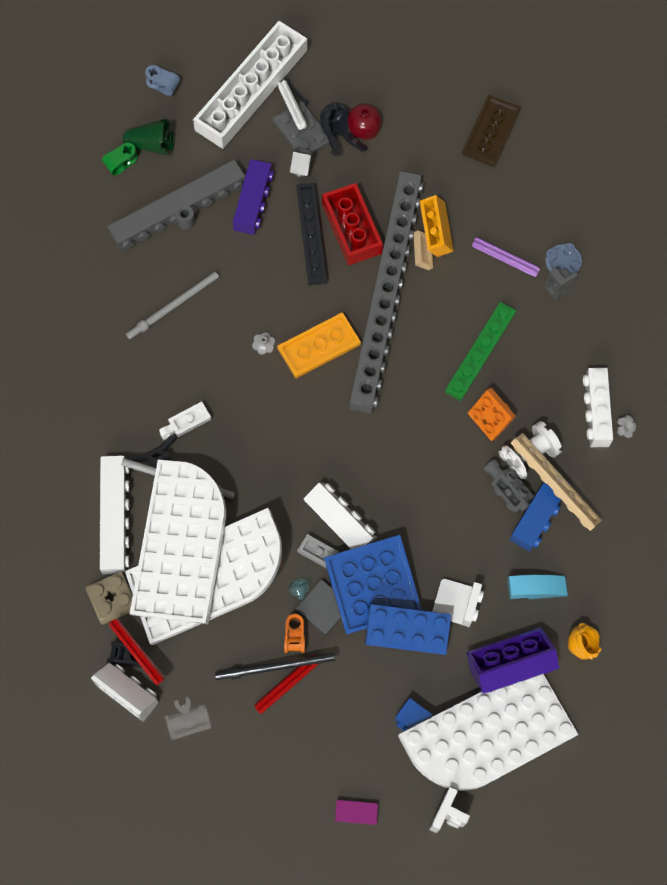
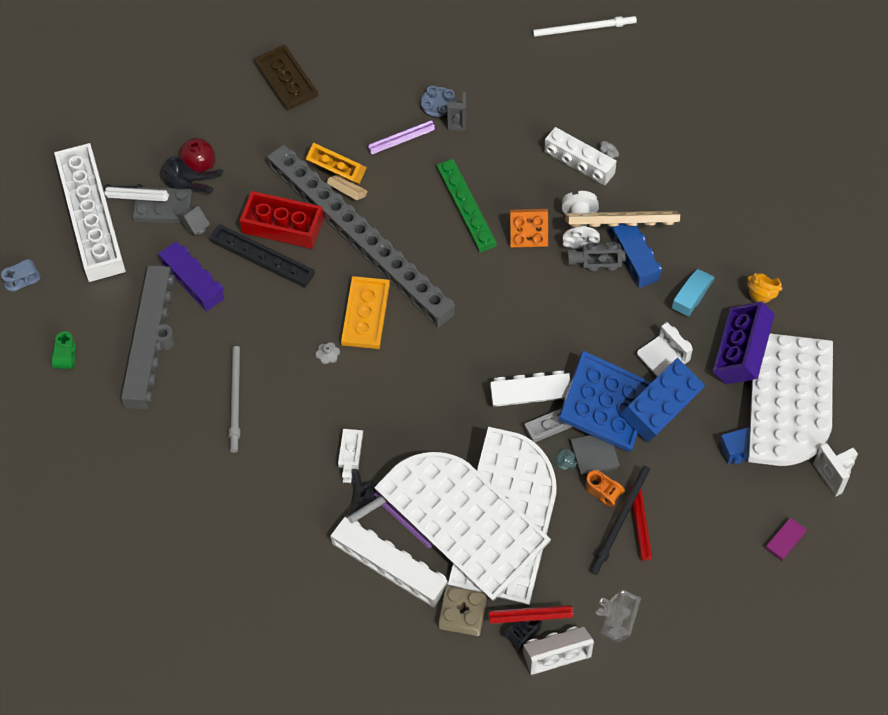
camera: 50 degrees left, 10 degrees down
dark green cone [122,119,174,155] -> none

